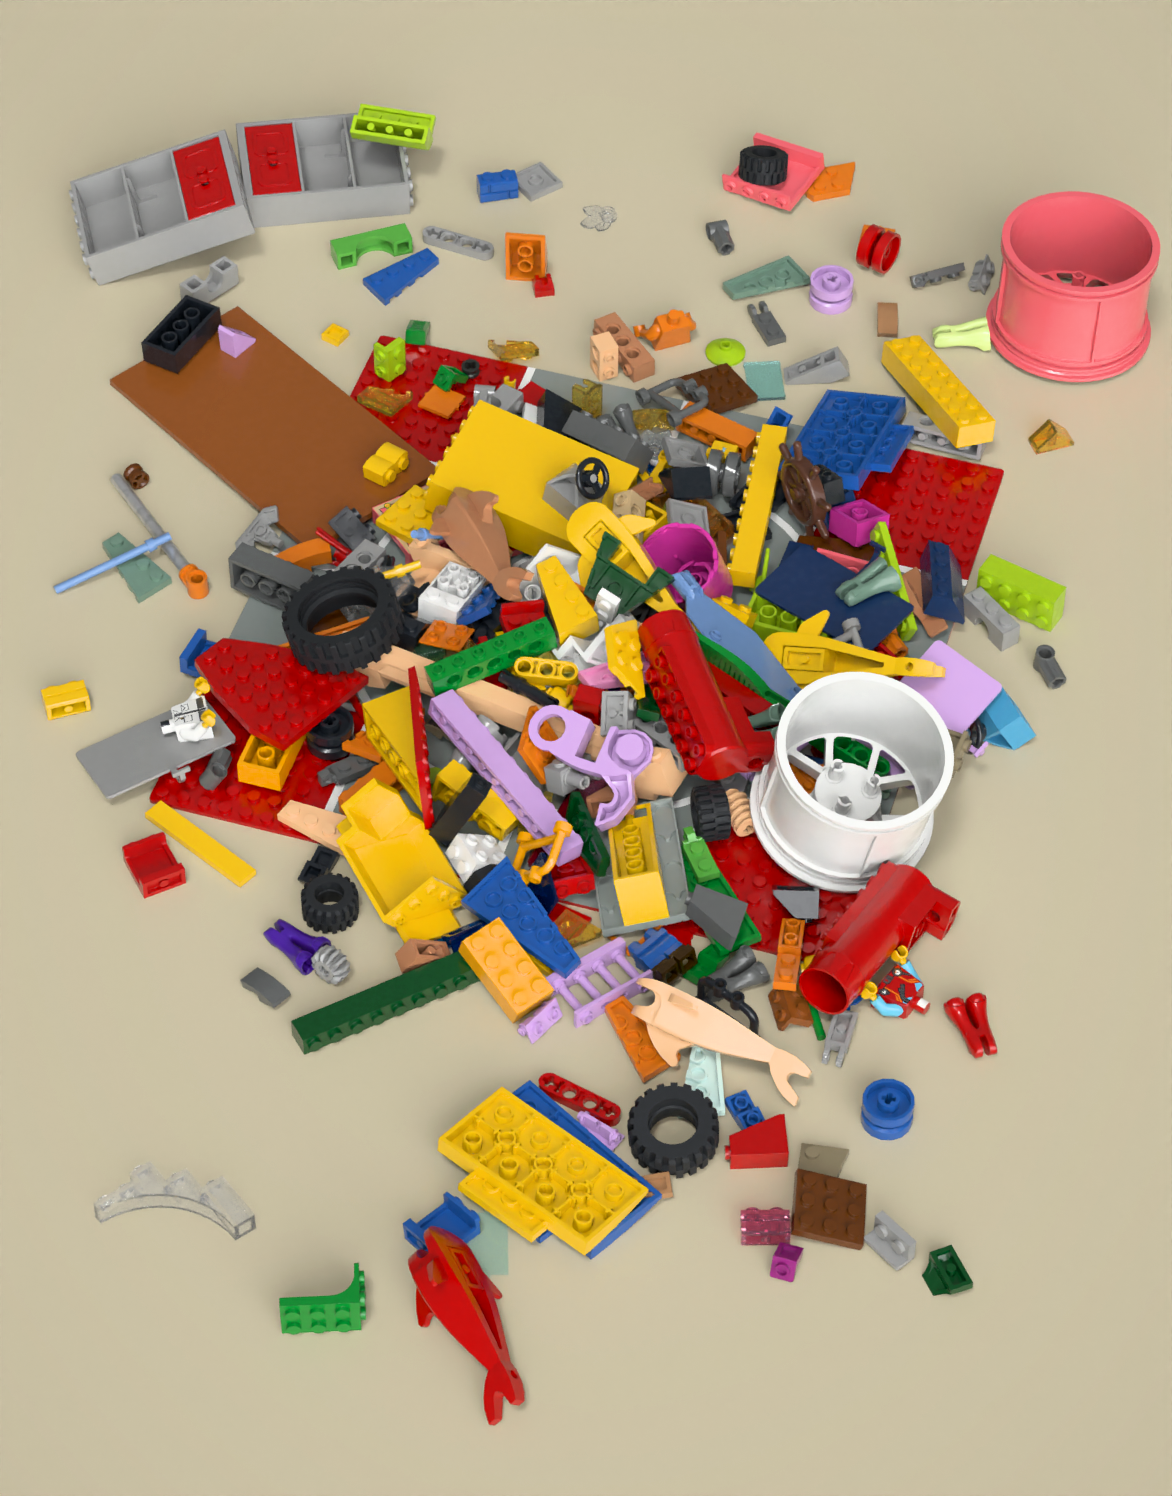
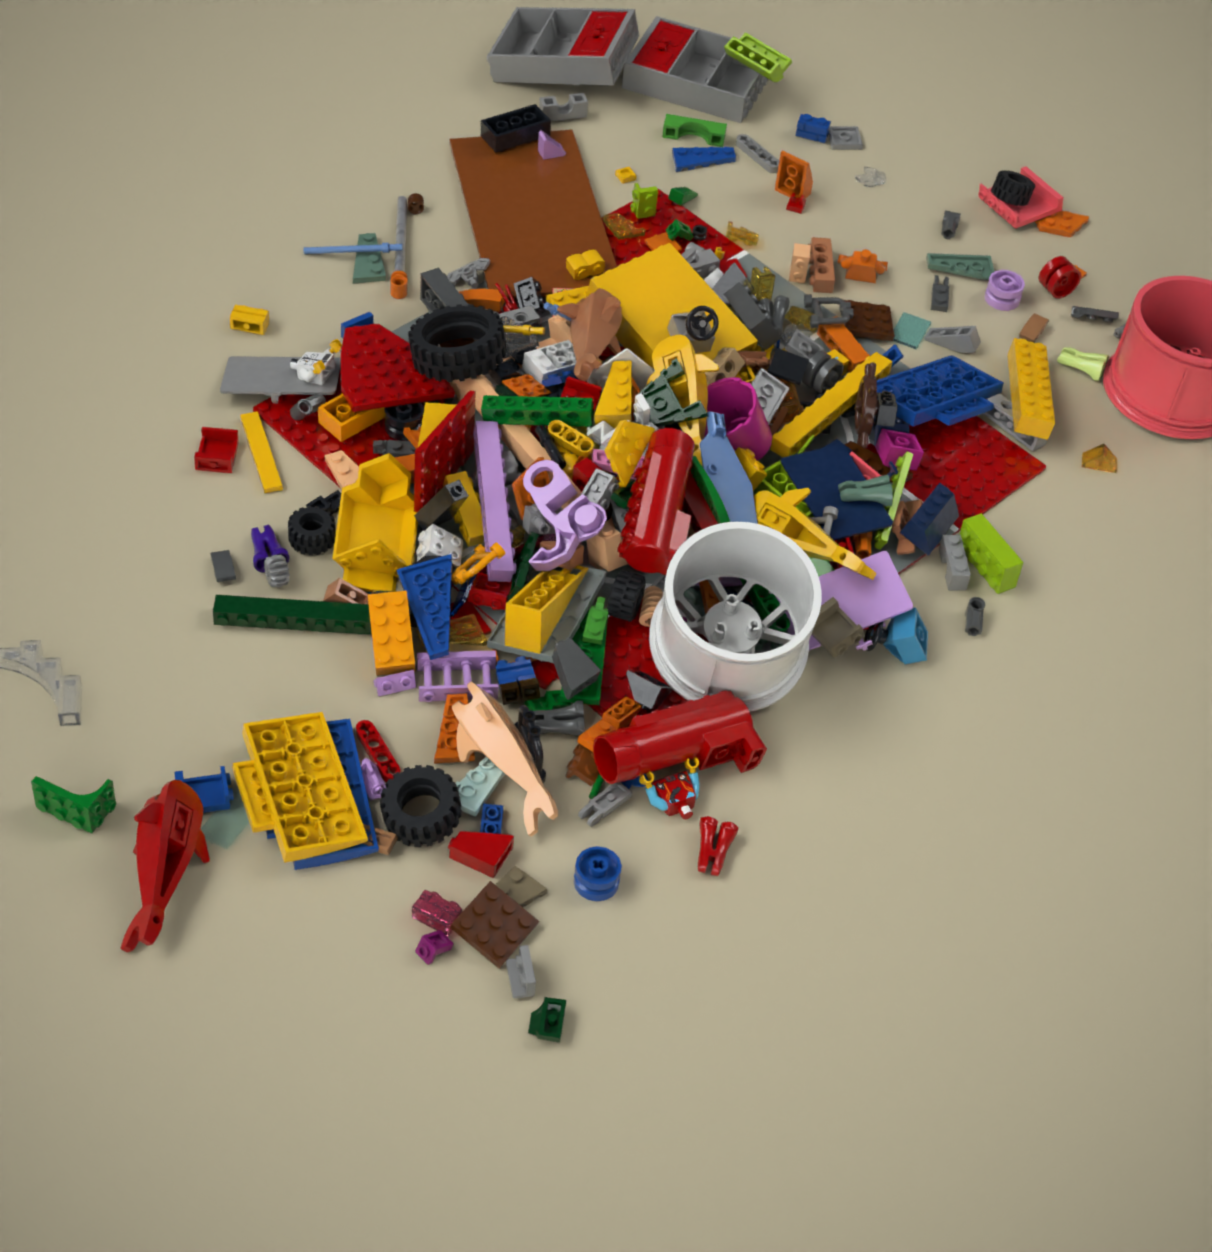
camera: 25 degrees right, 0 degrees up
lime dish [705,338,746,367] -> none

